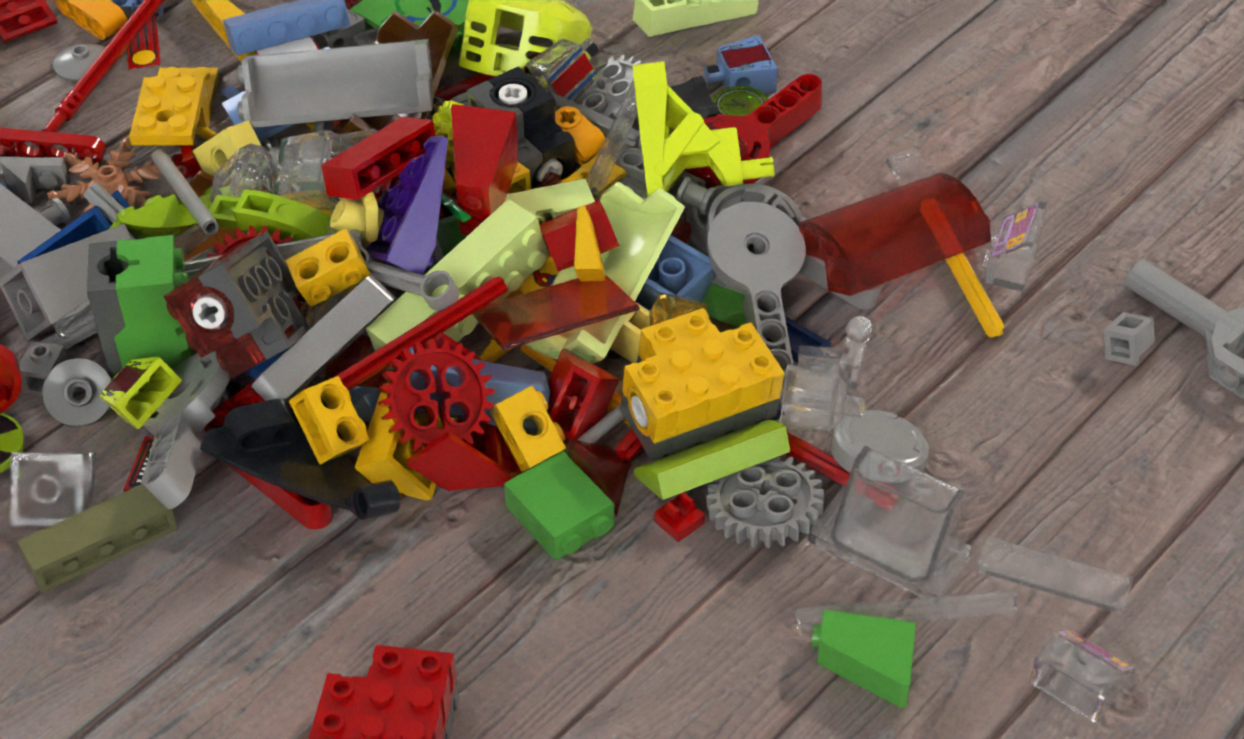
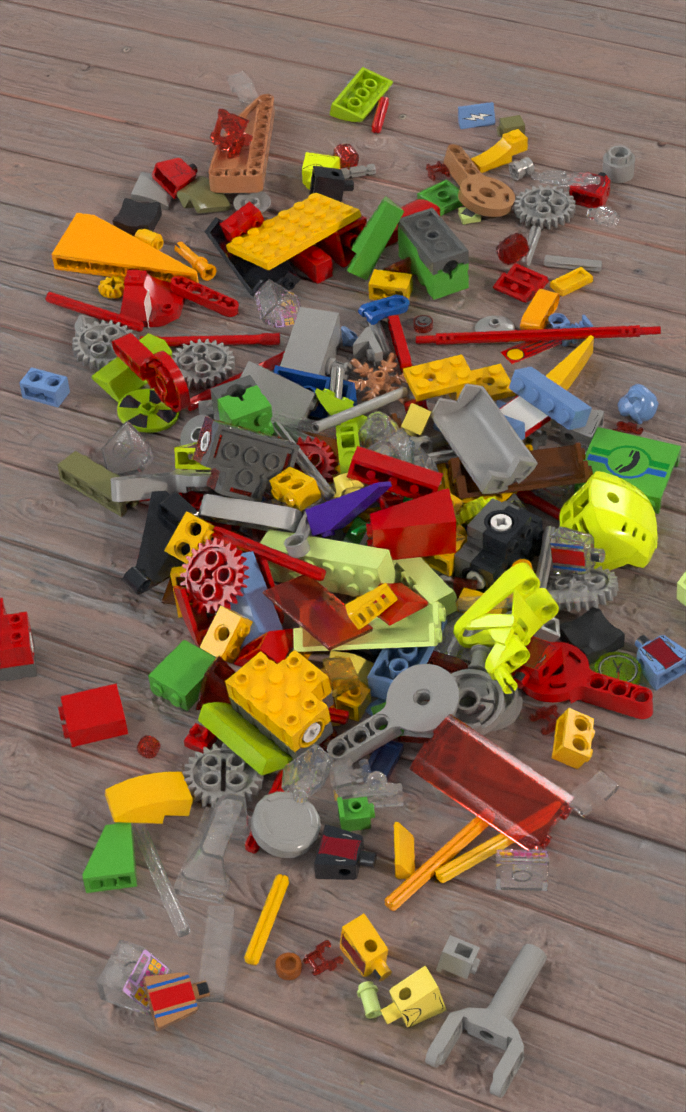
camera: 75 degrees right, 0 degrees up
none -> red brick [58,683,128,747]
none -> yellow slope [105,772,193,824]
none -> clear red axle [136,735,161,759]
none -> torso [143,972,210,1032]
none -> yellow axle [244,874,289,966]
none -> dark orange tile [275,952,302,980]
none -> clear red piece [303,940,344,976]
none -> torso [314,824,377,880]
none -> bright green brick [337,797,375,831]
none -> yellow torso [340,913,392,982]
none -> yellowish green pin [357,981,381,1019]
none -> light yellow torso [380,966,446,1027]
none -> light orange axle [384,808,495,911]
none -> yellow slope [394,822,415,879]
none -> tile [413,315,433,333]
none -> clear red piece [529,705,561,735]
none -> yellow brick [552,708,595,770]

